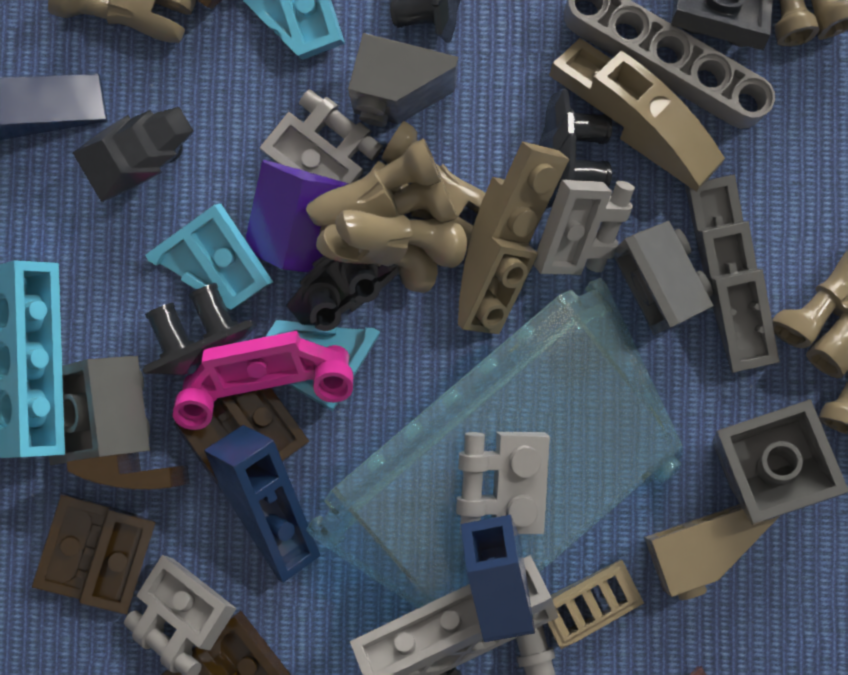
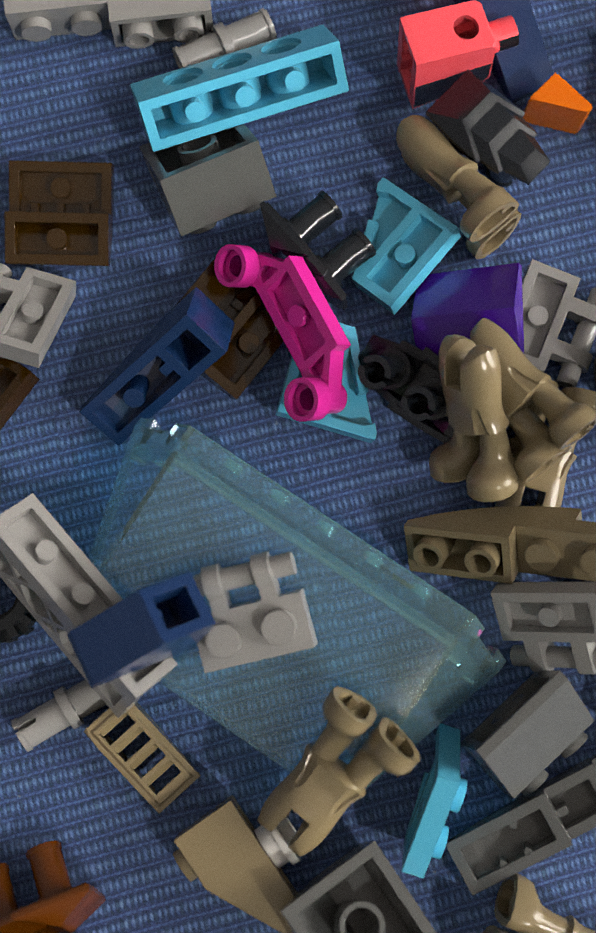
camera: 65 degrees right, 5 degrees down
dark brown slope [67,453,190,489] -> none
none -> white plate [254,817,301,868]
none -> dark tan piece [257,686,420,857]
none -> dark tan piece [396,115,521,260]
none -> coral torso [397,0,519,109]
none -> medium azure wing [402,723,467,879]
none -> orange slope [523,73,593,134]

